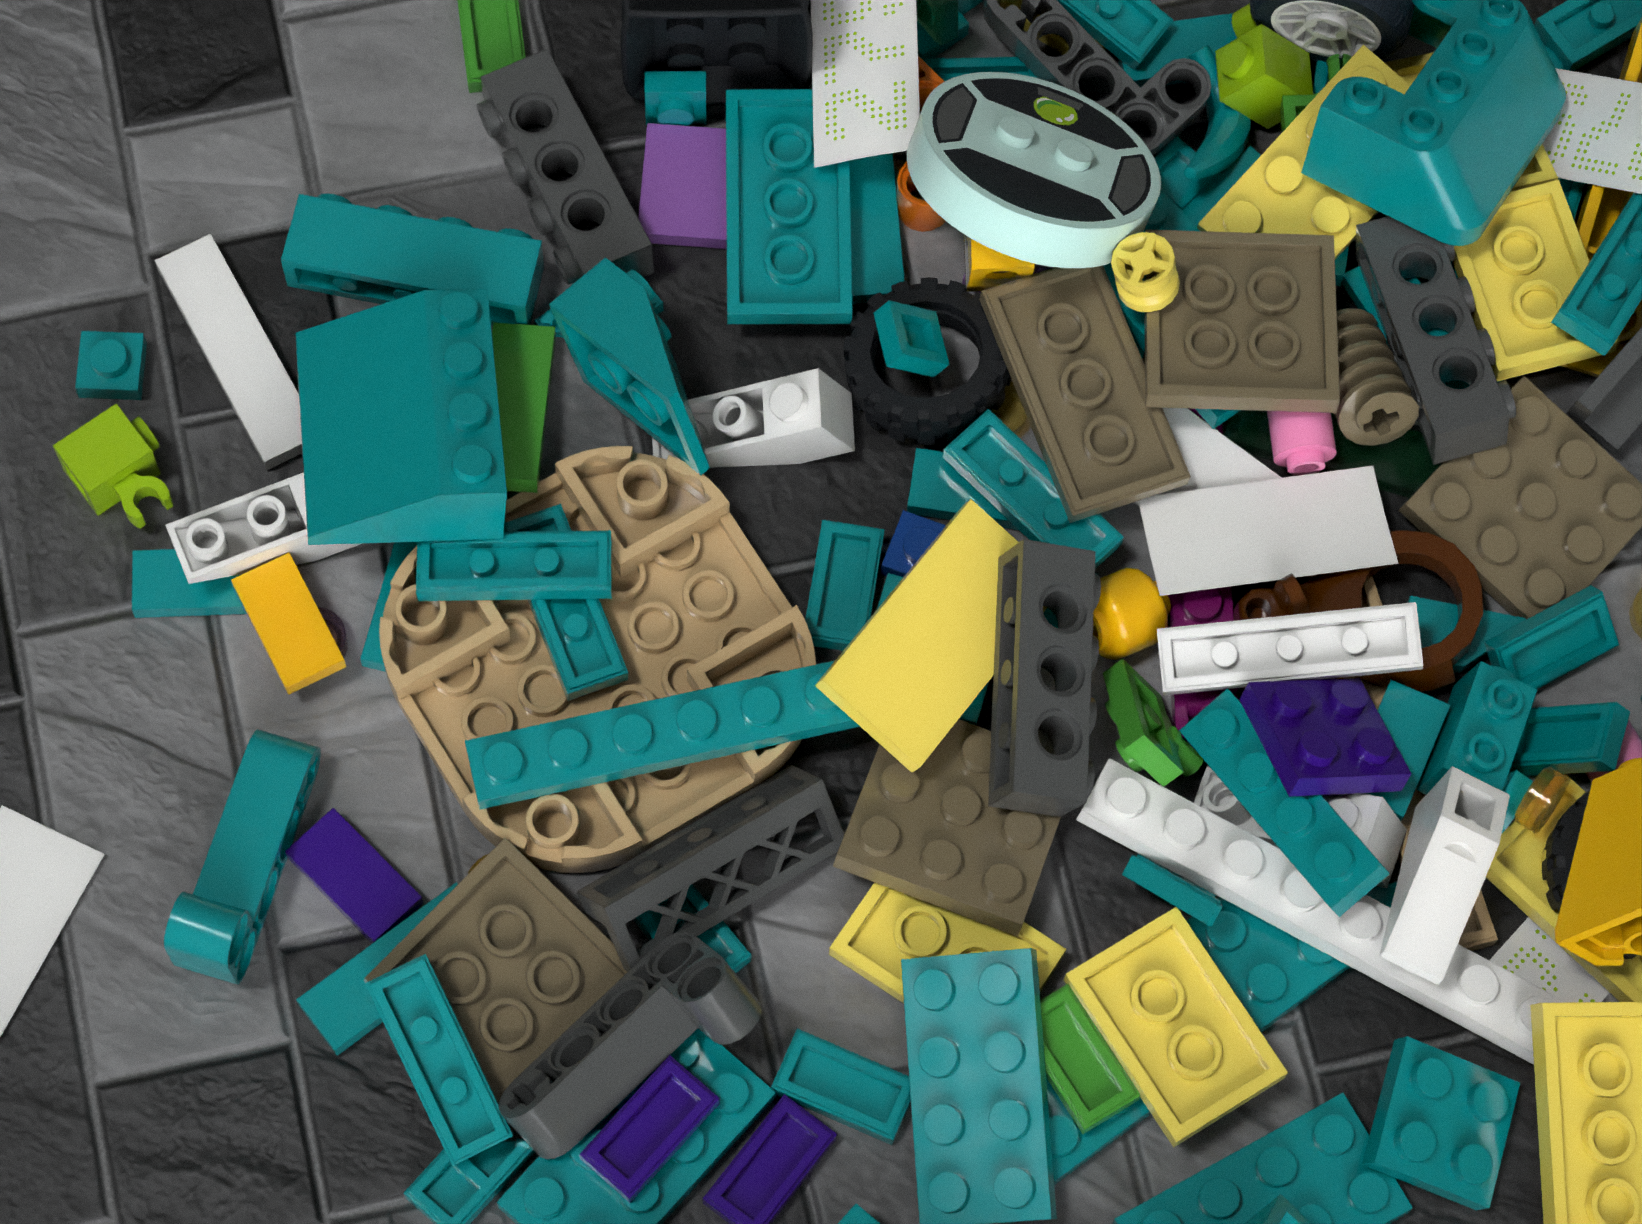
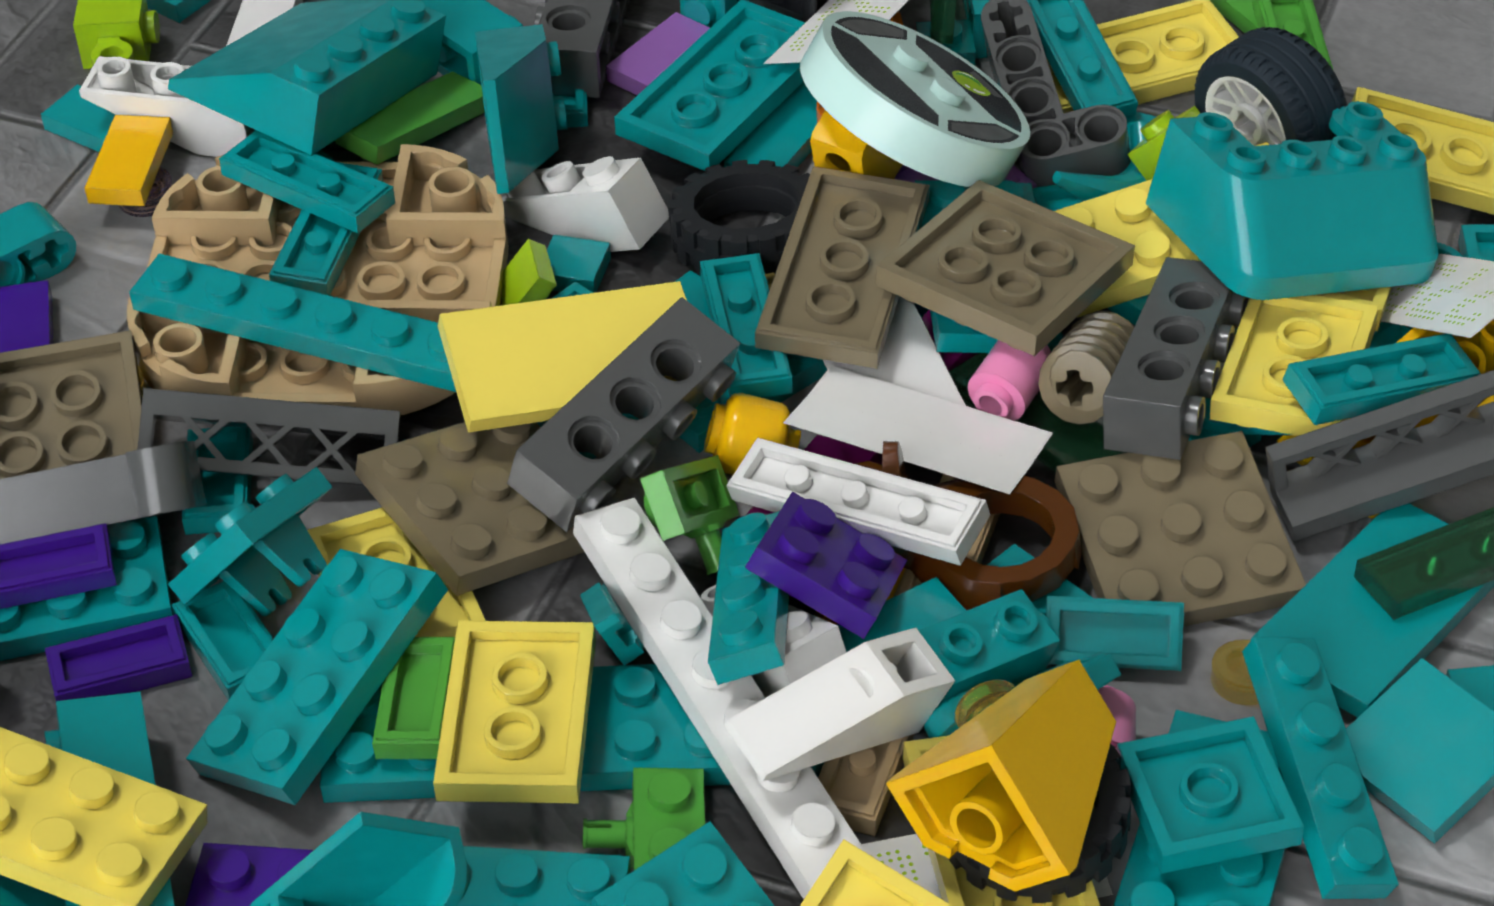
camera: 40 degrees right, 25 degrees down
teal plate [873,300,950,377] -> none
light yellow wheel [1111,232,1180,313] -> none
none -> teal plate [168,467,333,617]
none -> lime tile [501,239,557,305]
none -> teal tile [547,235,611,293]
none -> bright green plate [583,768,705,871]

